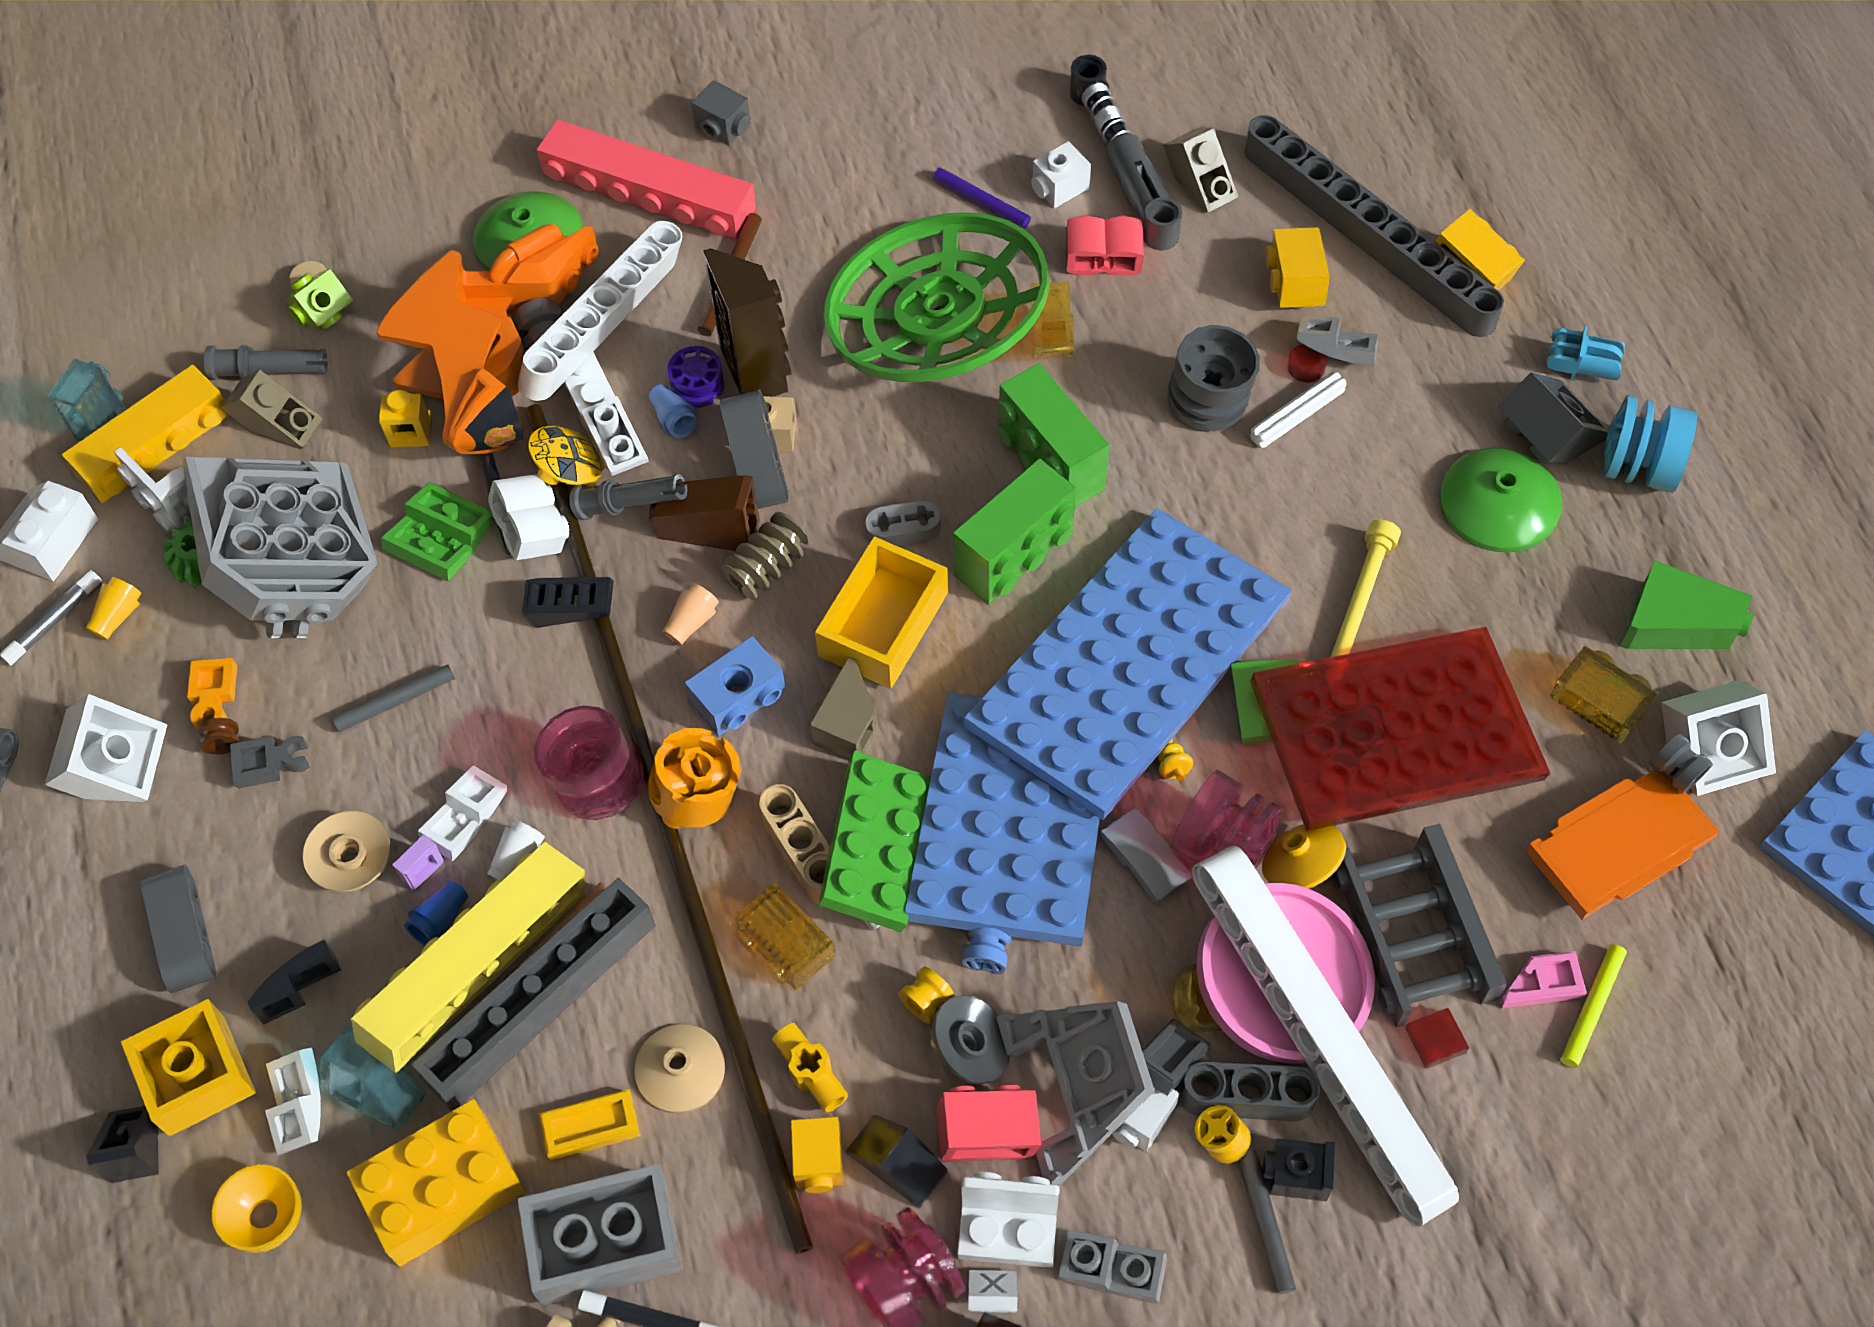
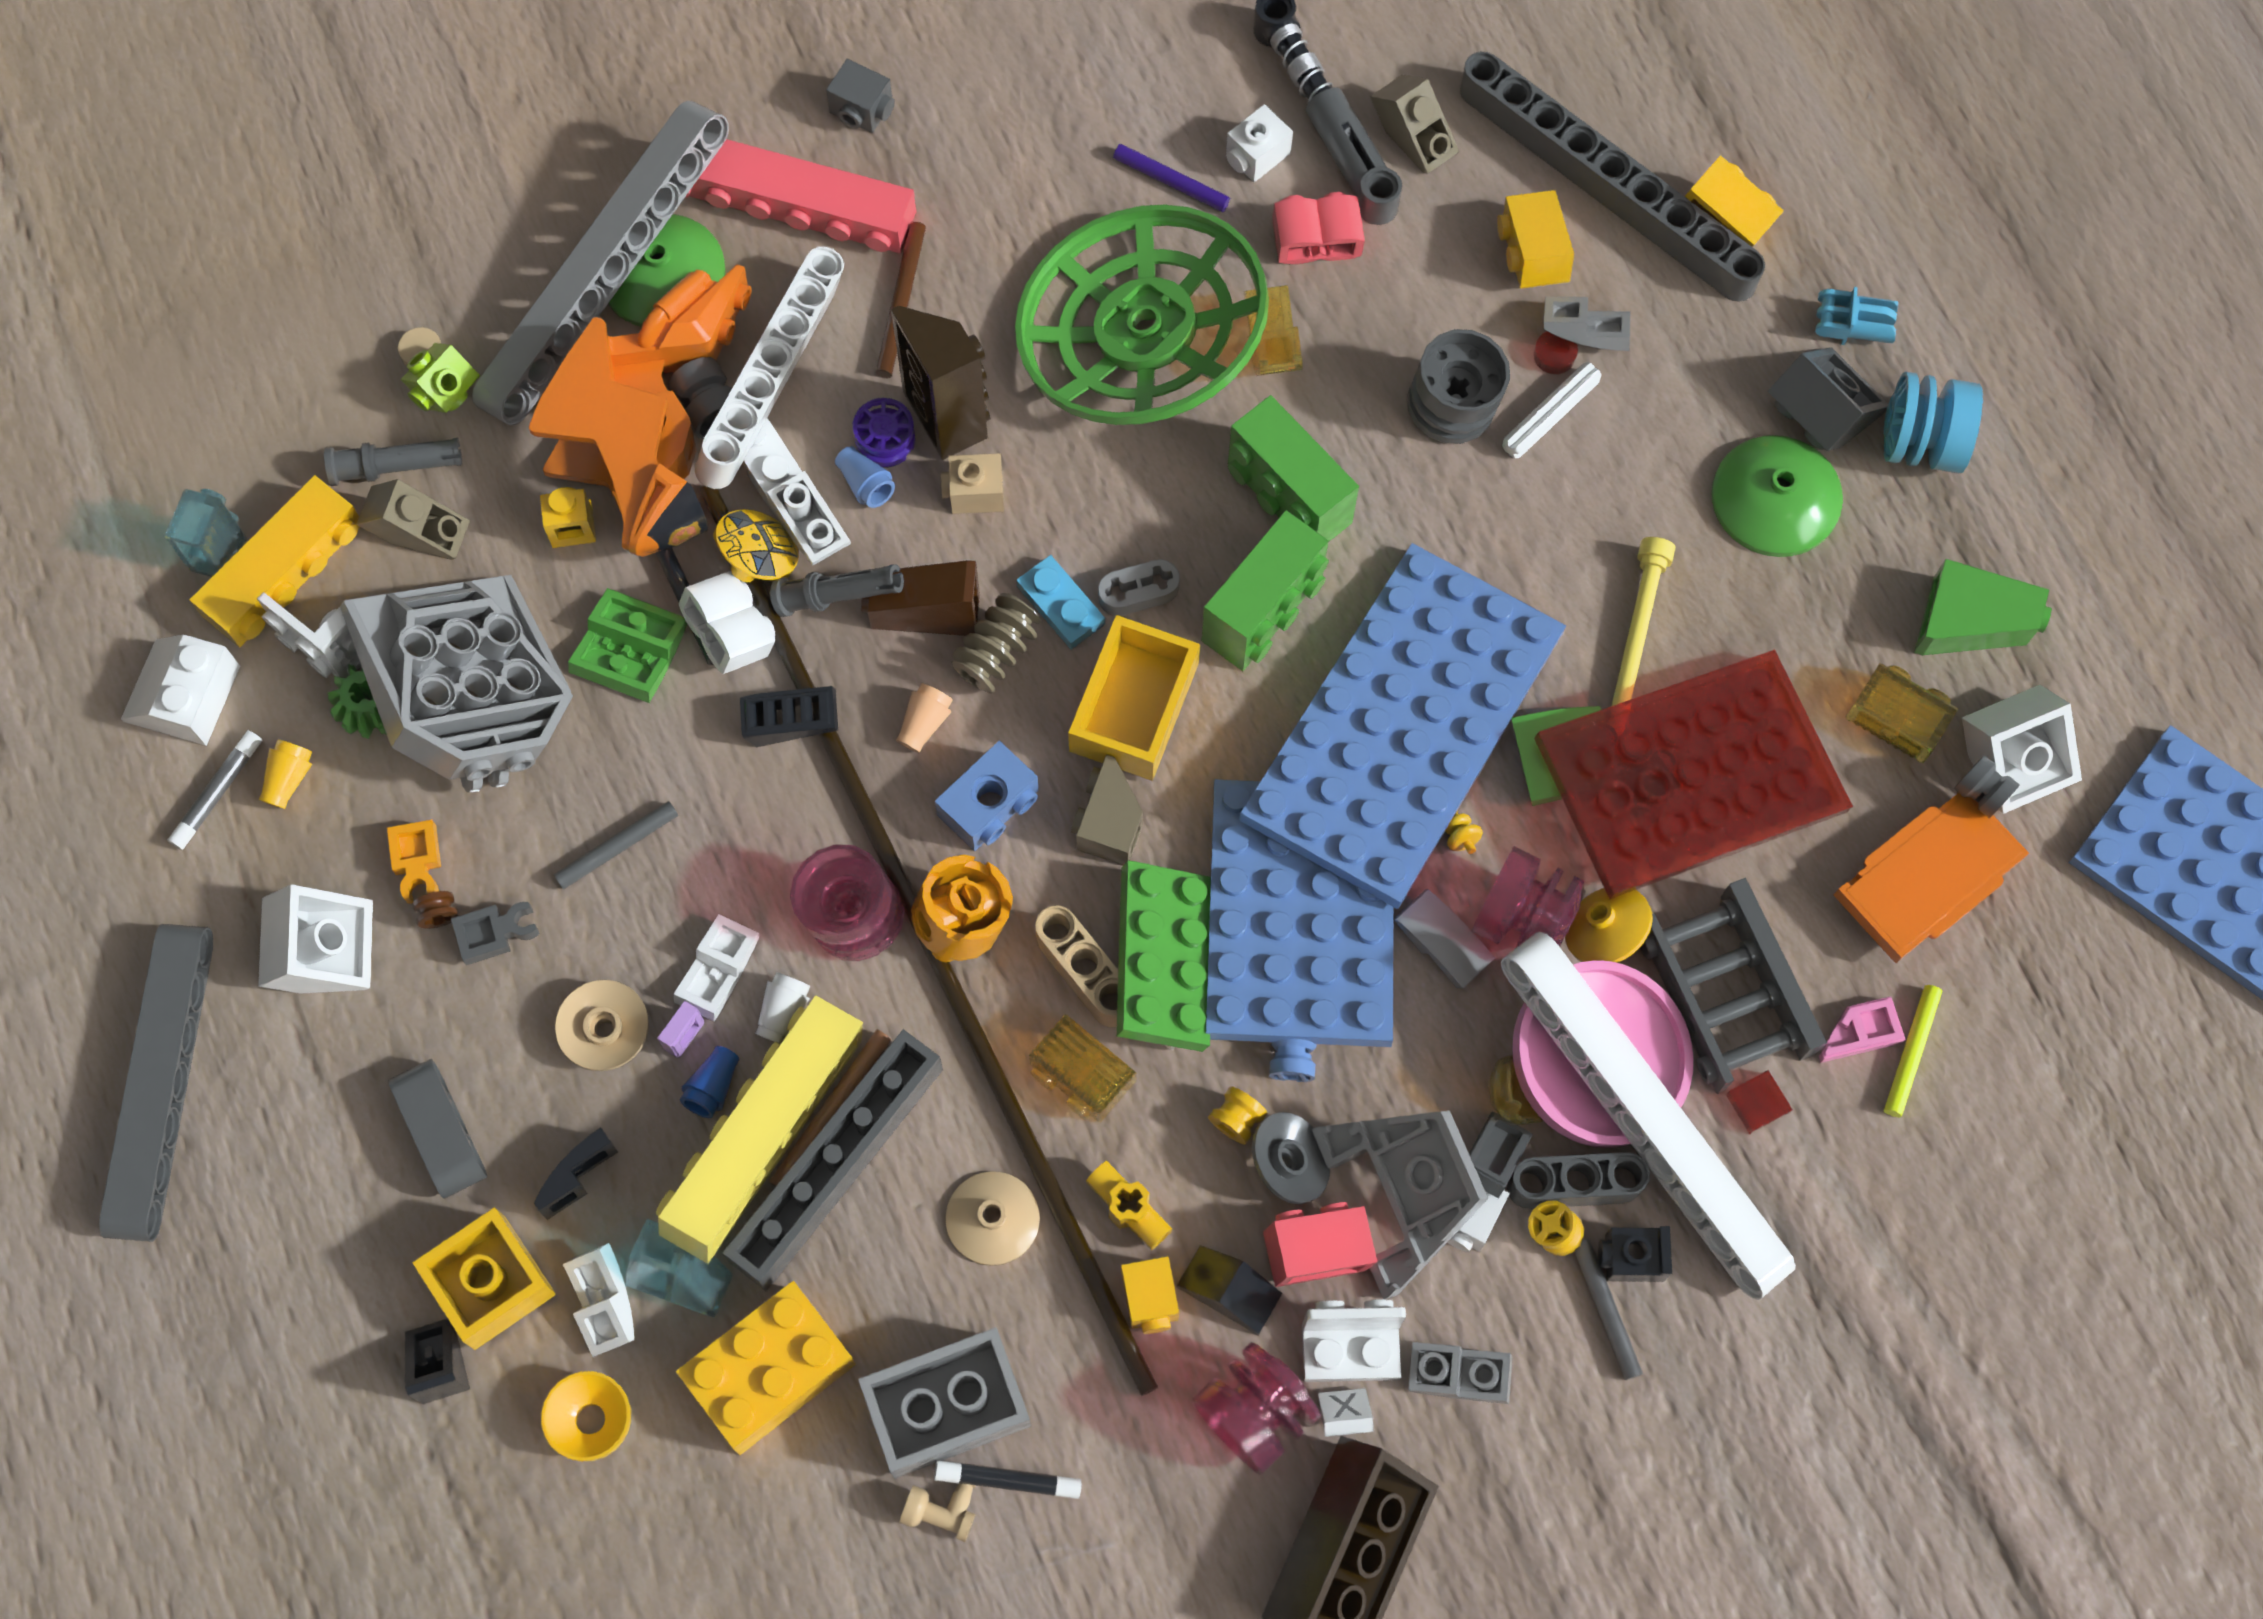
camera: 10 degrees left, 10 degrees up
yellow tile [539,1089,641,1161] -> none
dark grey beam [720,389,789,509] -> none
none -> light grey beam [472,101,729,425]
none -> medium azure plate [1016,555,1105,650]

